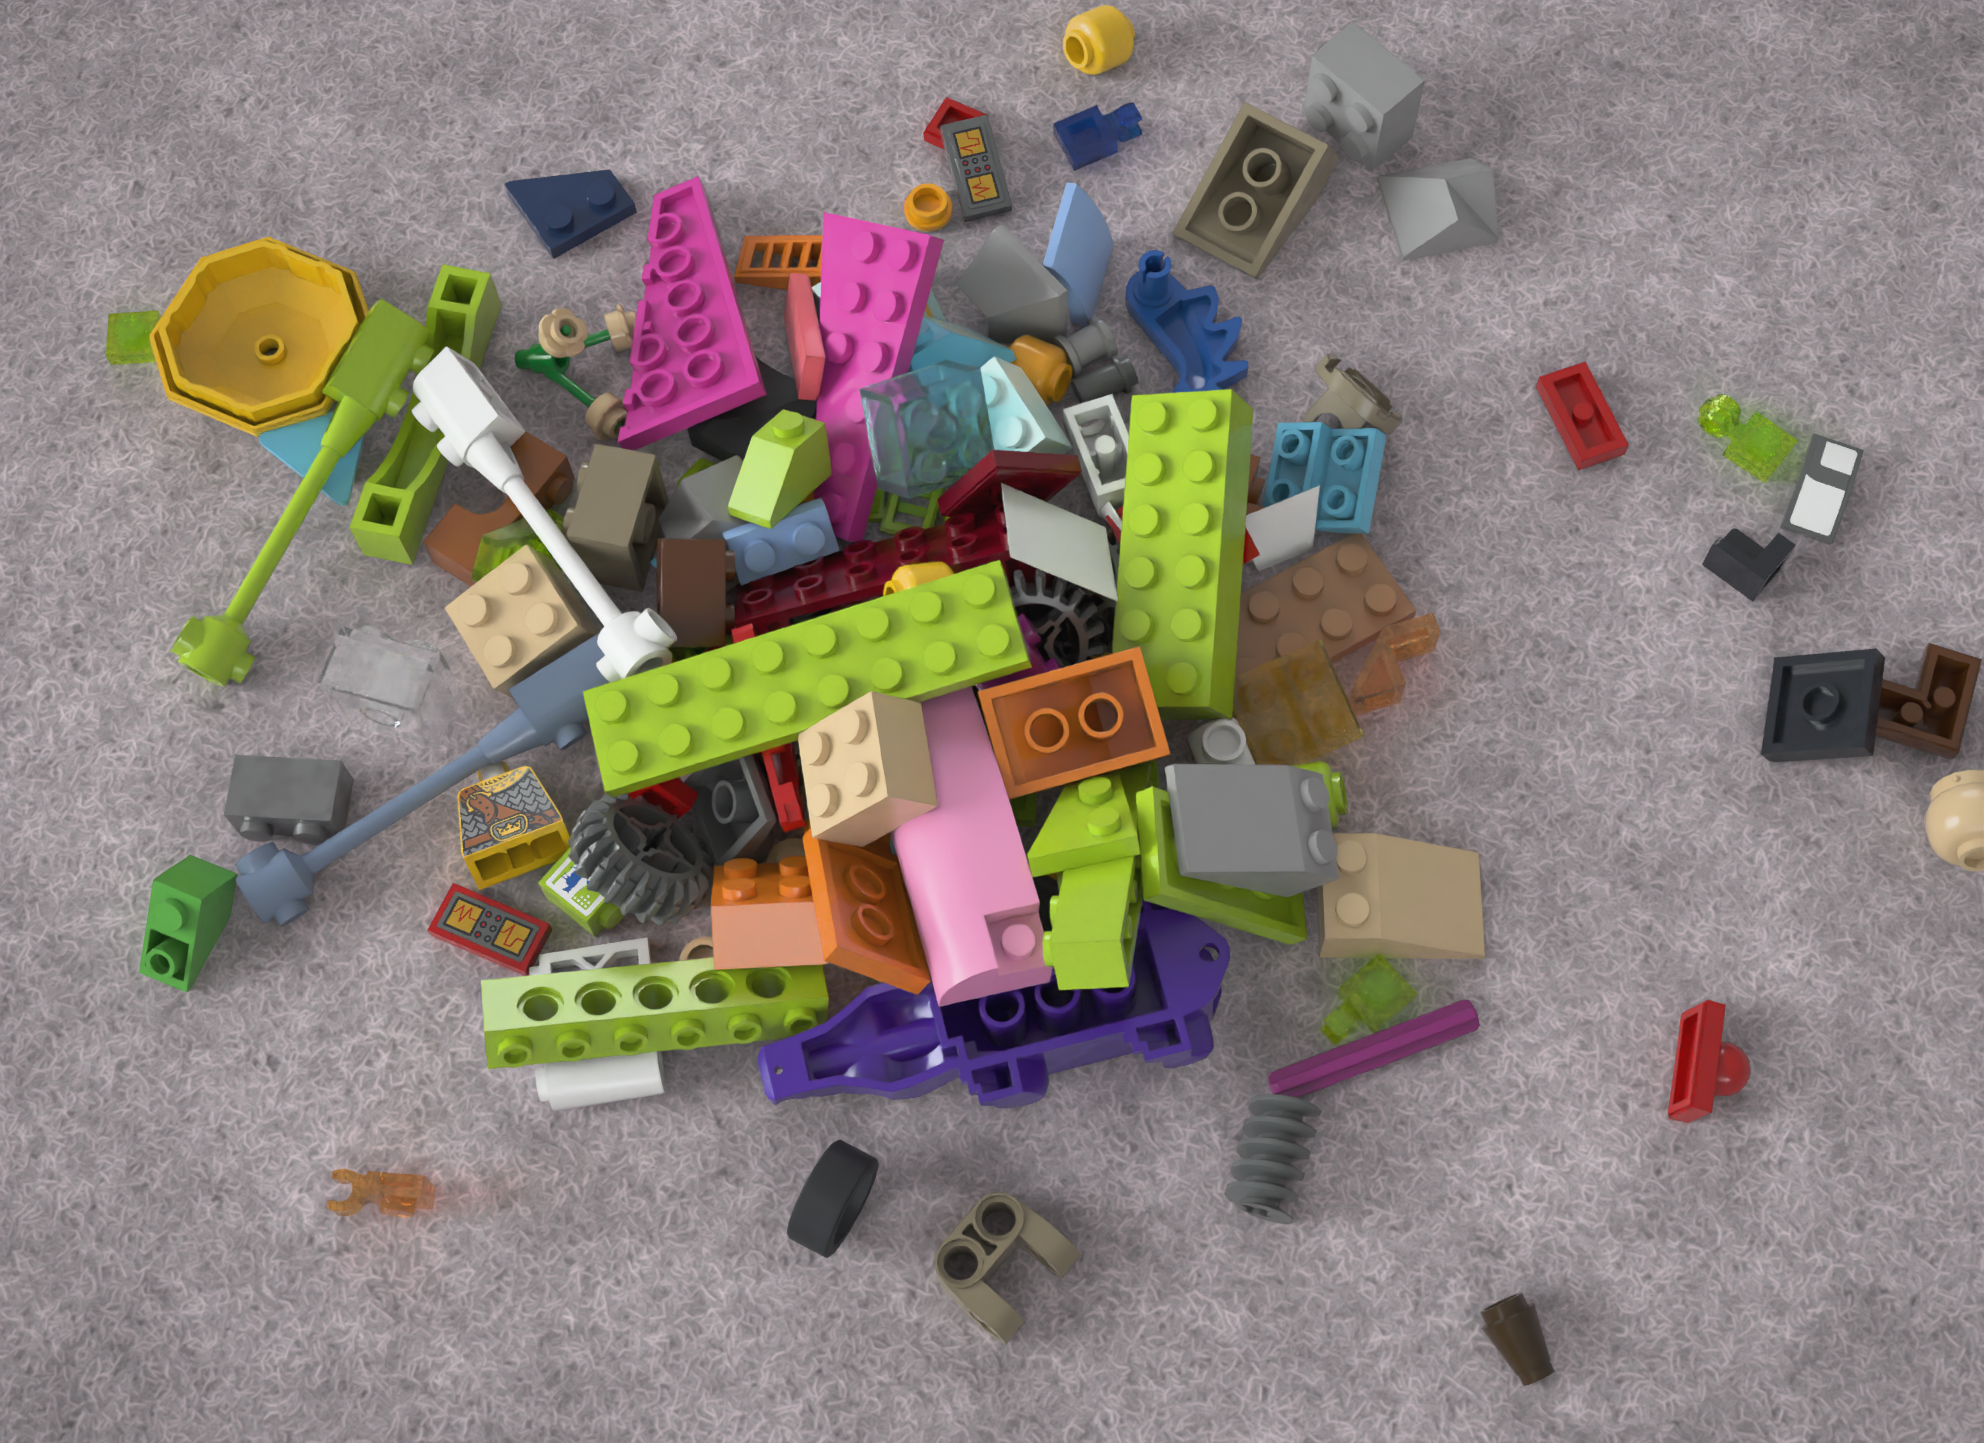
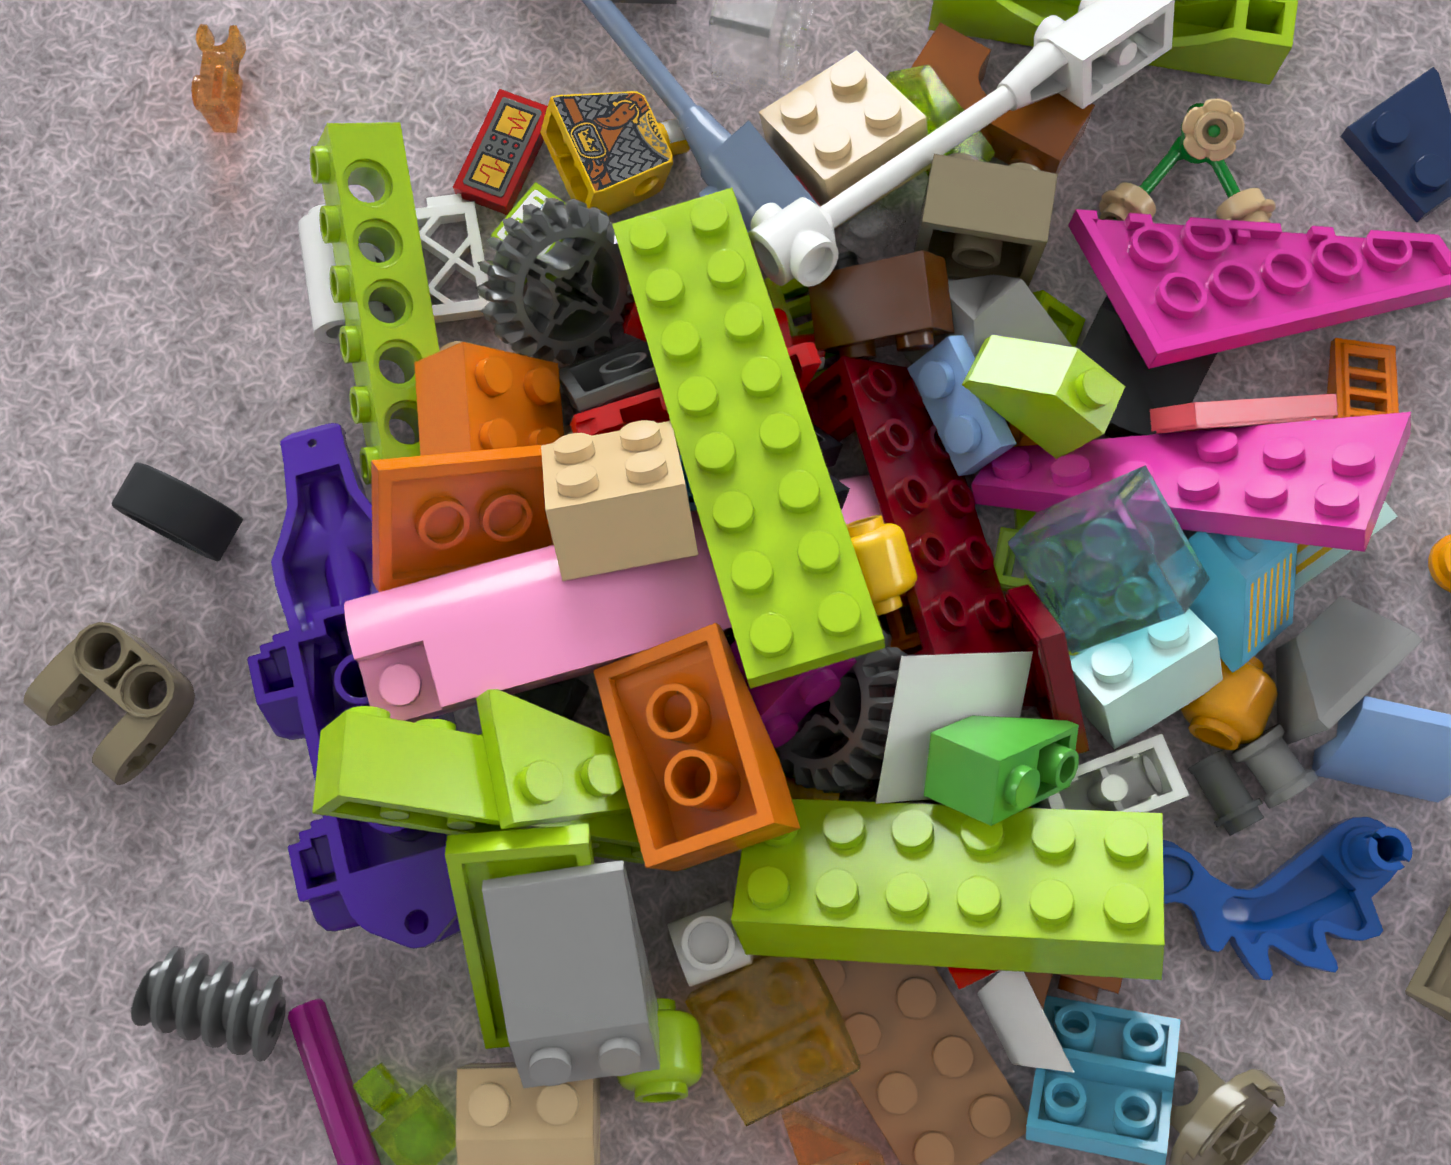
camera: 90 degrees right, 10 degrees up
none -> bright green slope [924,715,1079,826]

